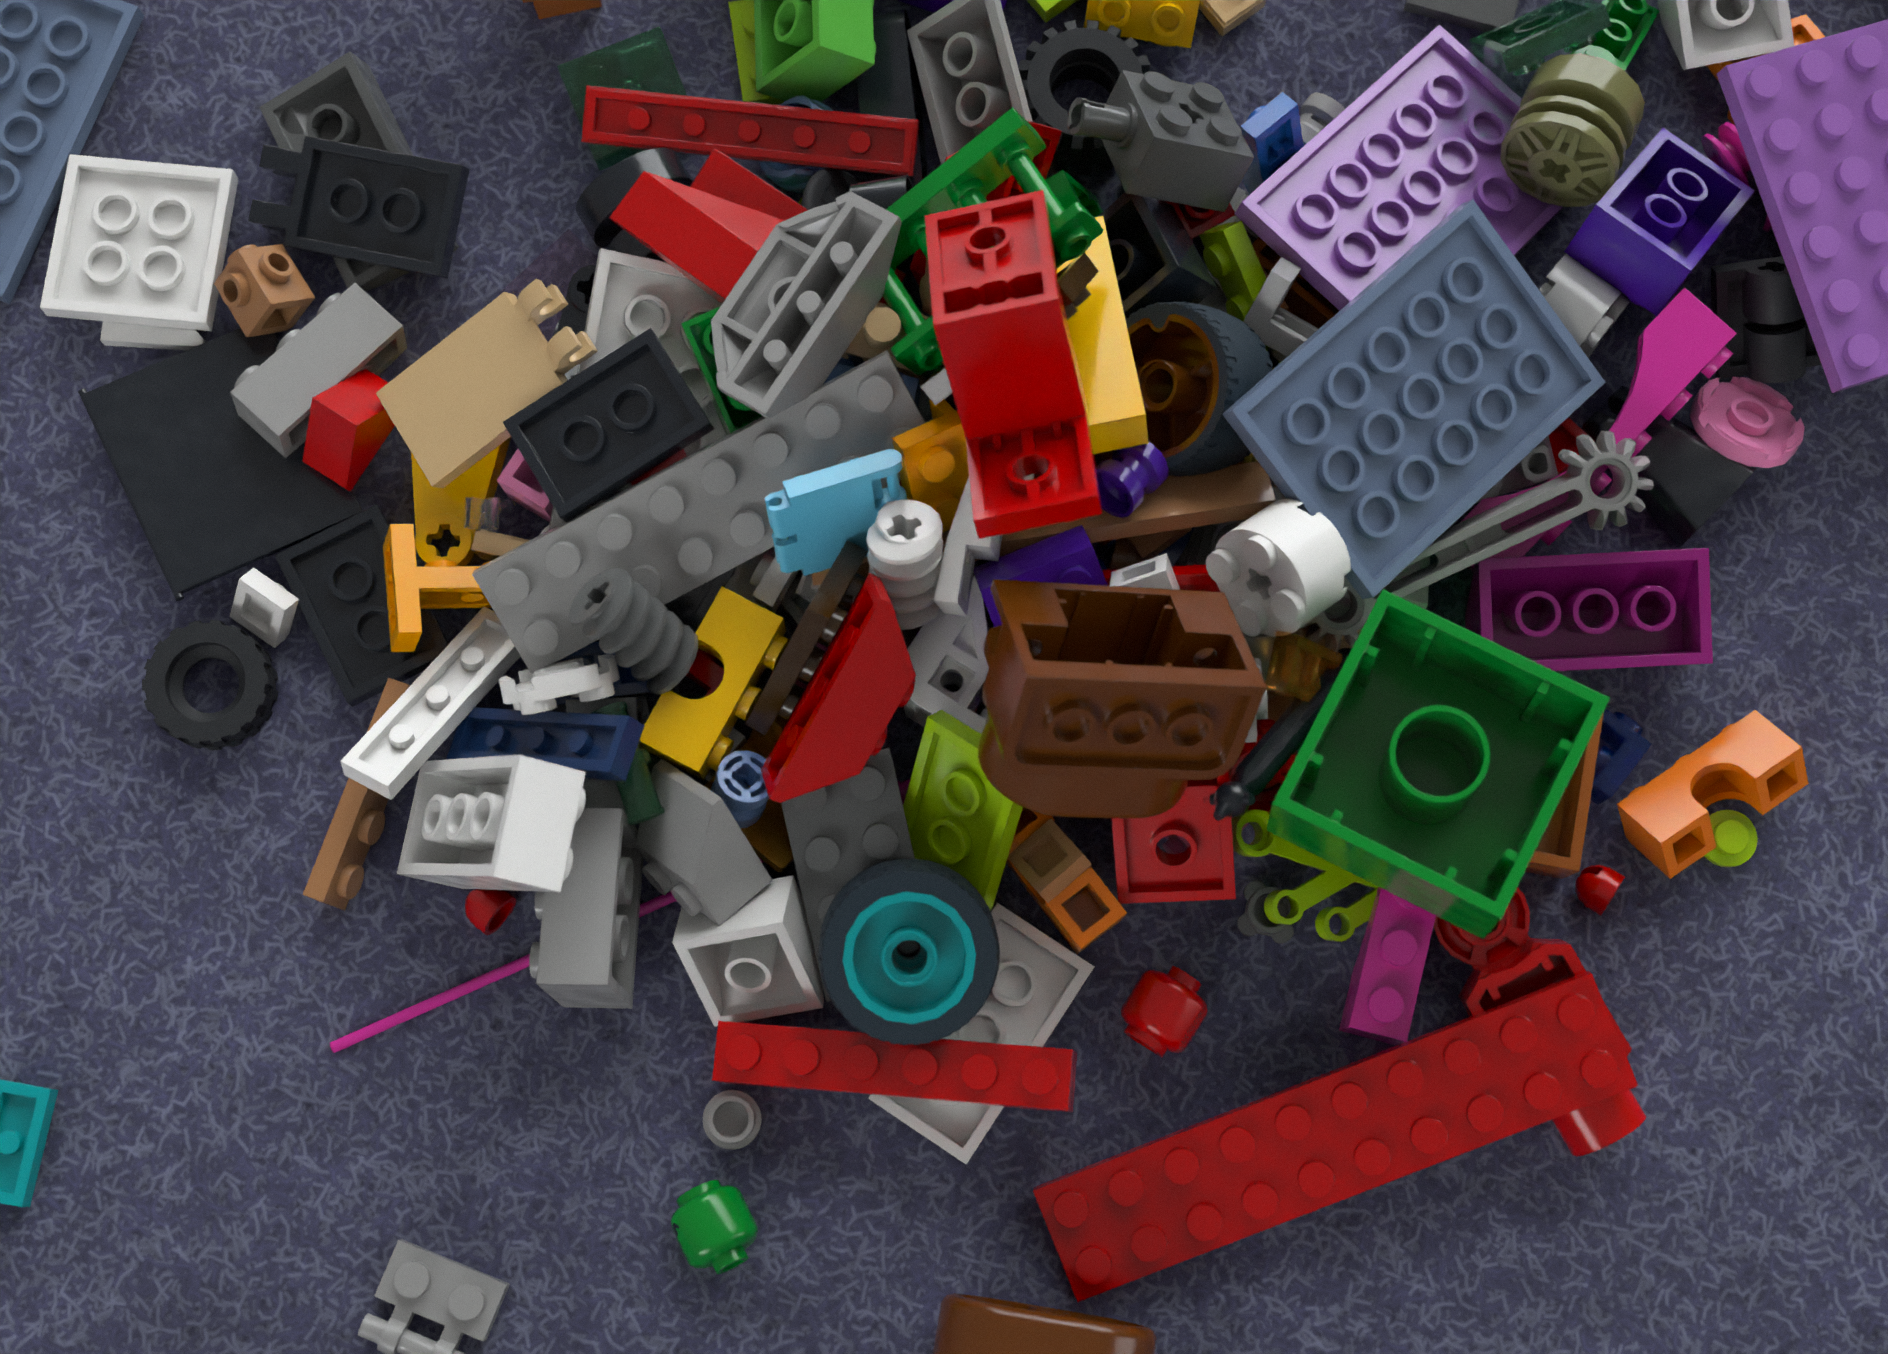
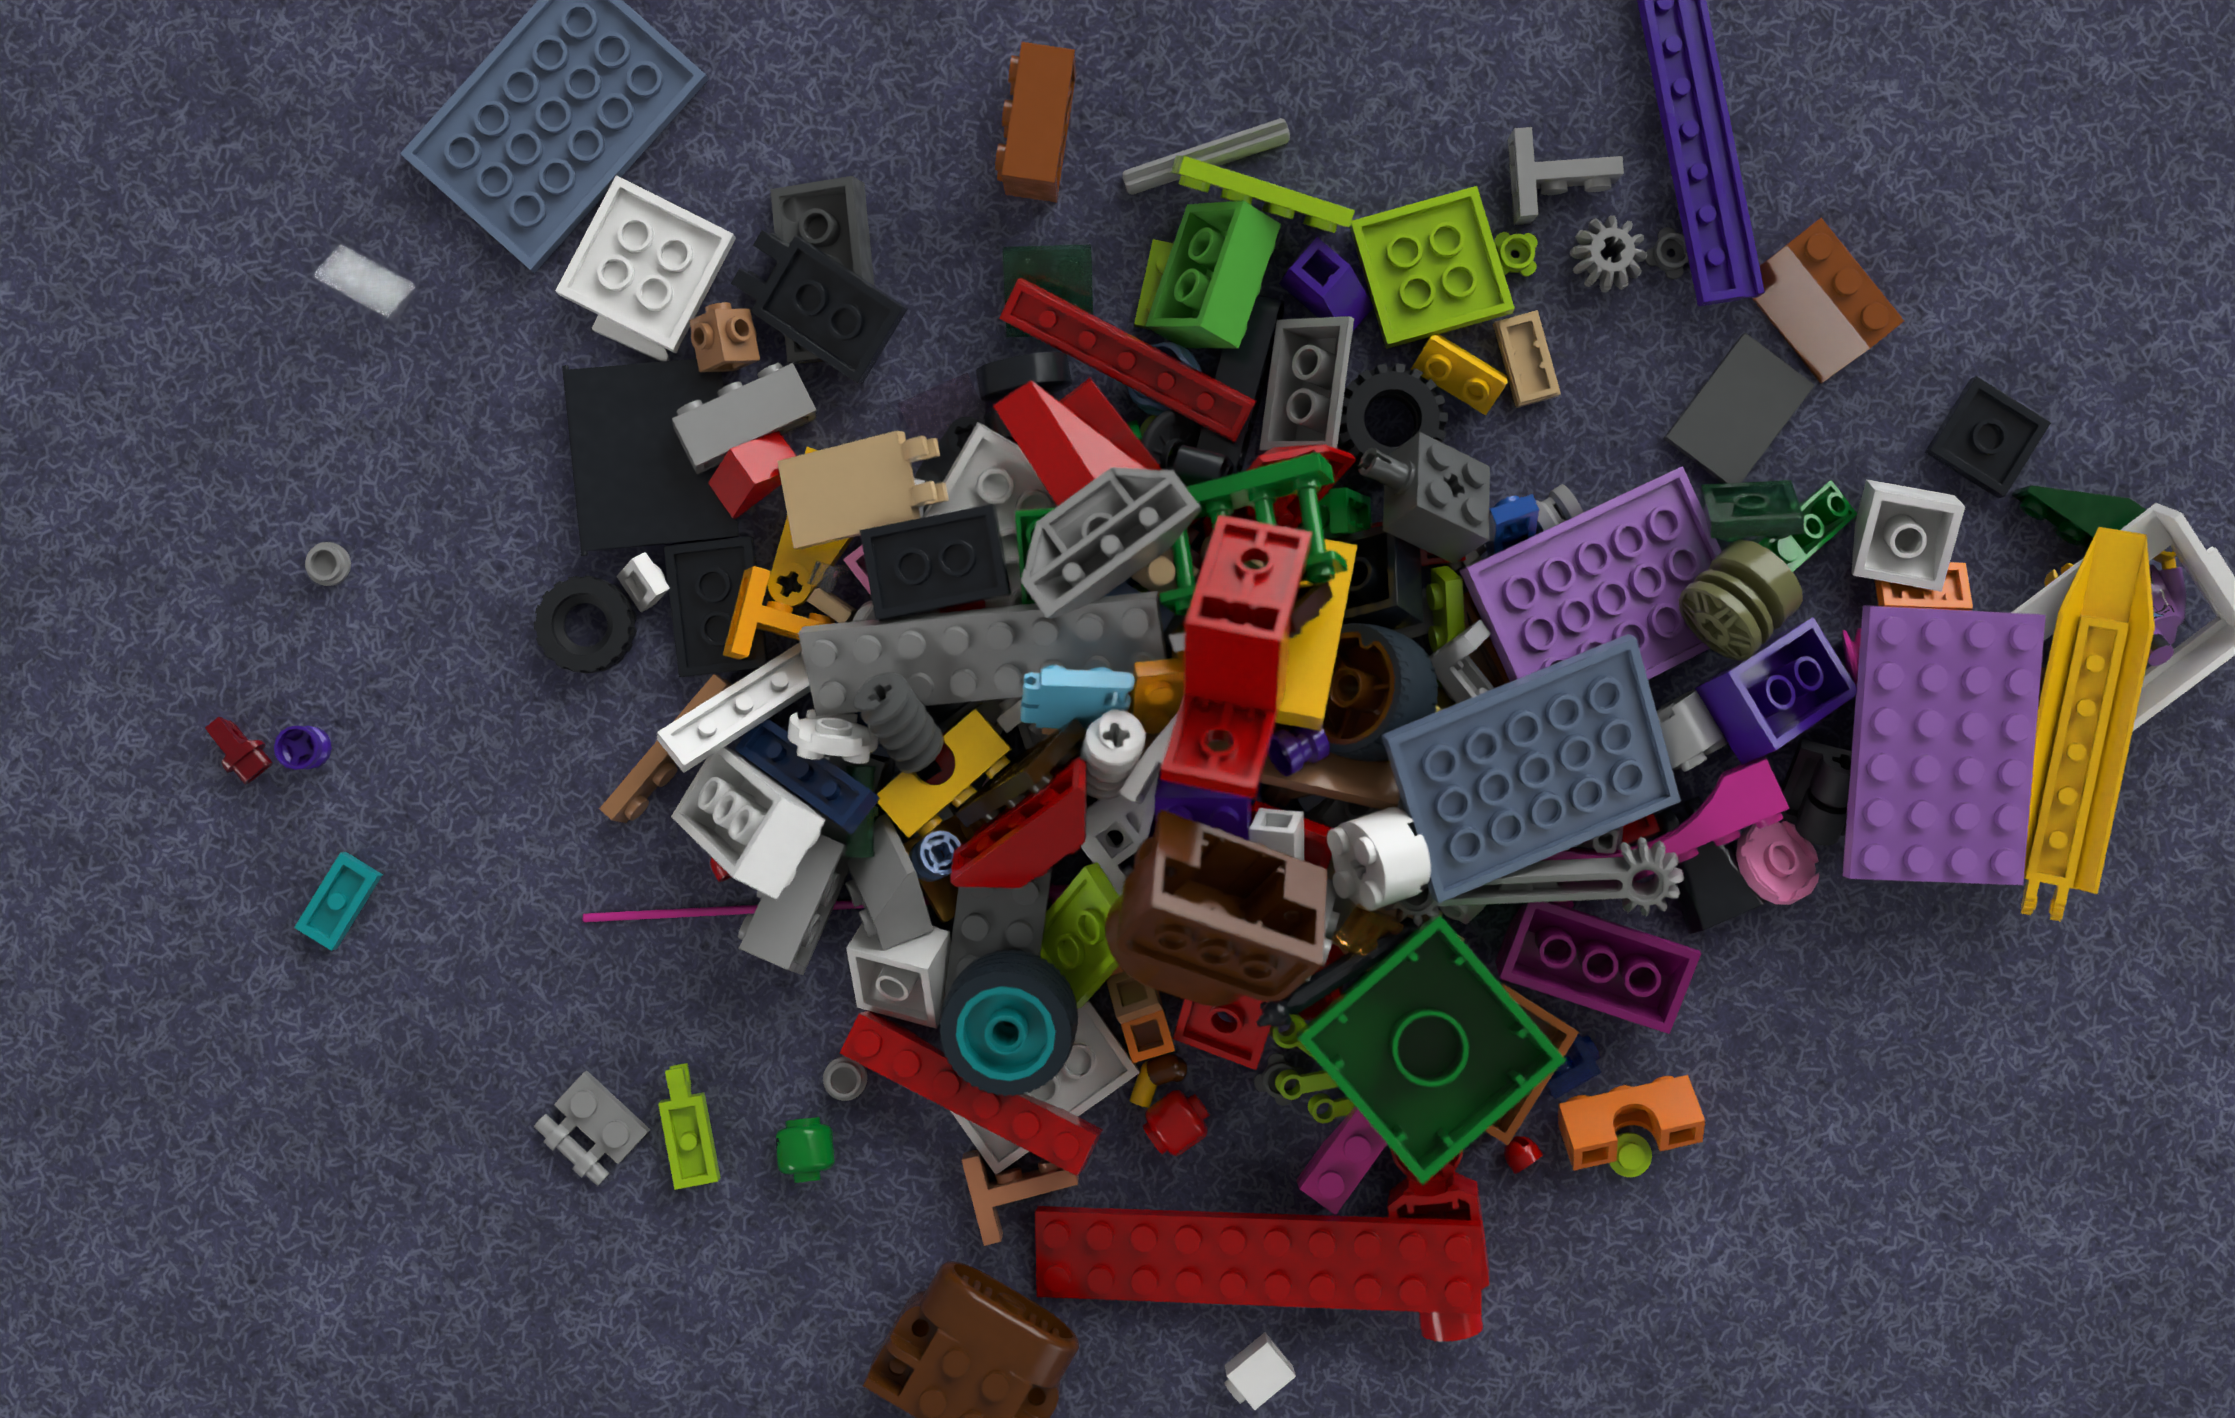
camera: 20 degrees right, 10 degrees up
none -> lime plate [658,1063,721,1190]
none -> nougat bracket [961,1149,1079,1246]
none -> arm [1129,1054,1188,1108]
none -> white brick [1224,1332,1296,1410]

